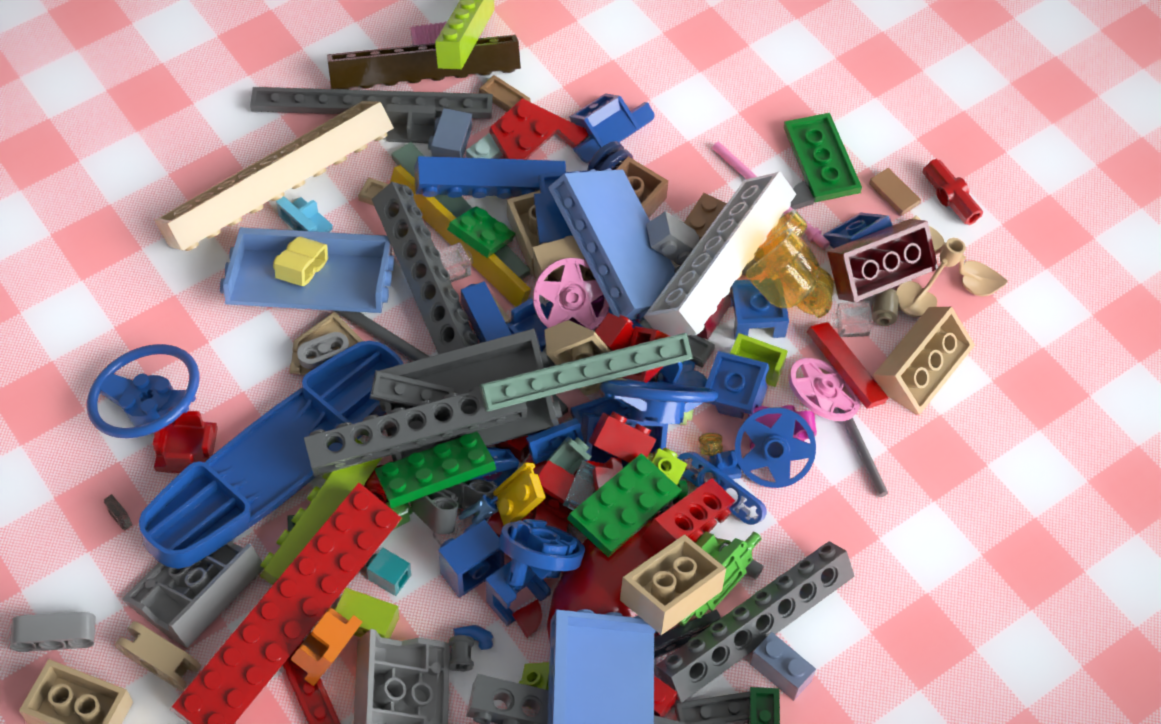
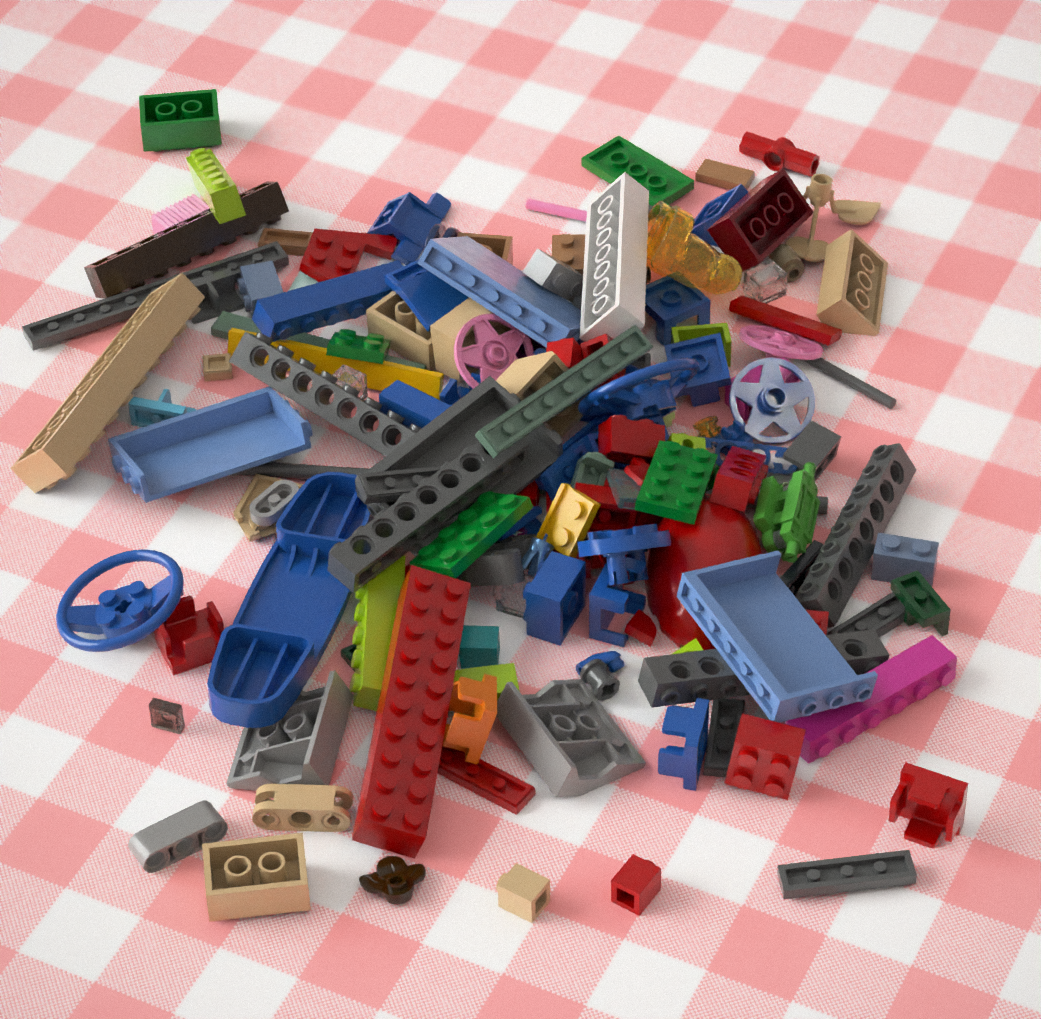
camera: 25 degrees left, 15 degrees down
light yellow brick [273,236,328,286] -> none
tan brick [620,535,726,635] -> none
none -> dark grey panel [783,421,842,481]

